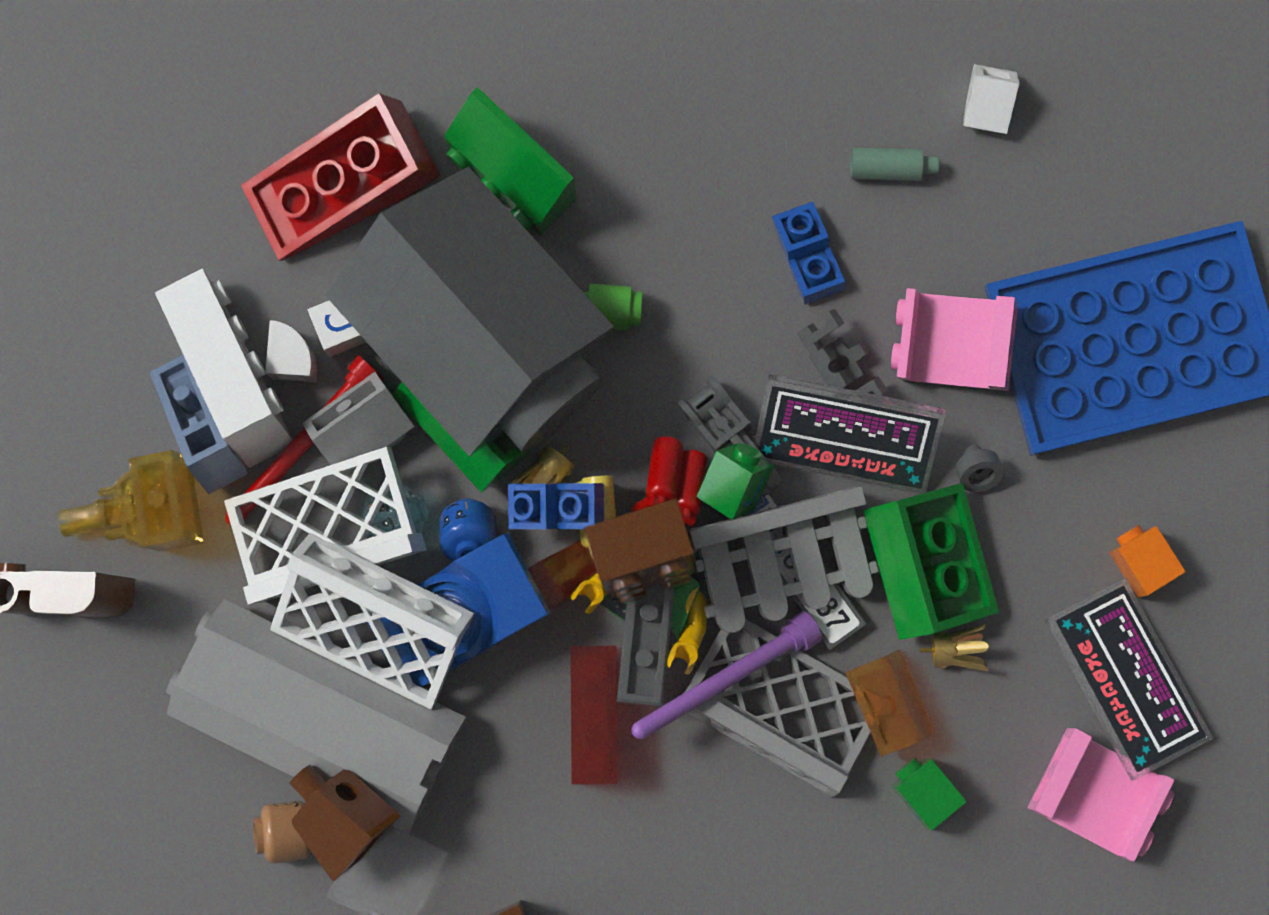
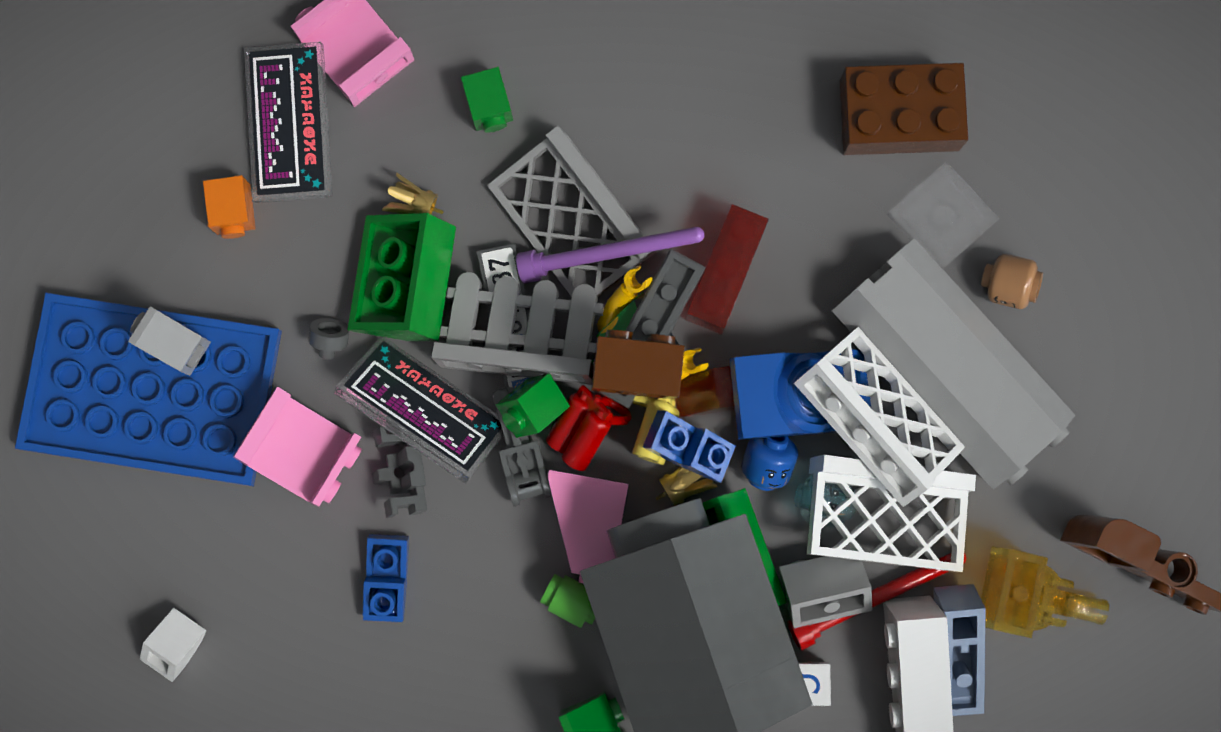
camera: 160 degrees left, 0 degrees up
white brick [265,320,317,383] -> none
reddish brown torso [289,765,400,882] -> none
clear orange panel [845,649,934,757] -> none
sand green cylinder [850,147,939,181] -> none
none -> light grey slope [128,306,211,376]
none -> bright pink slope [548,470,629,583]

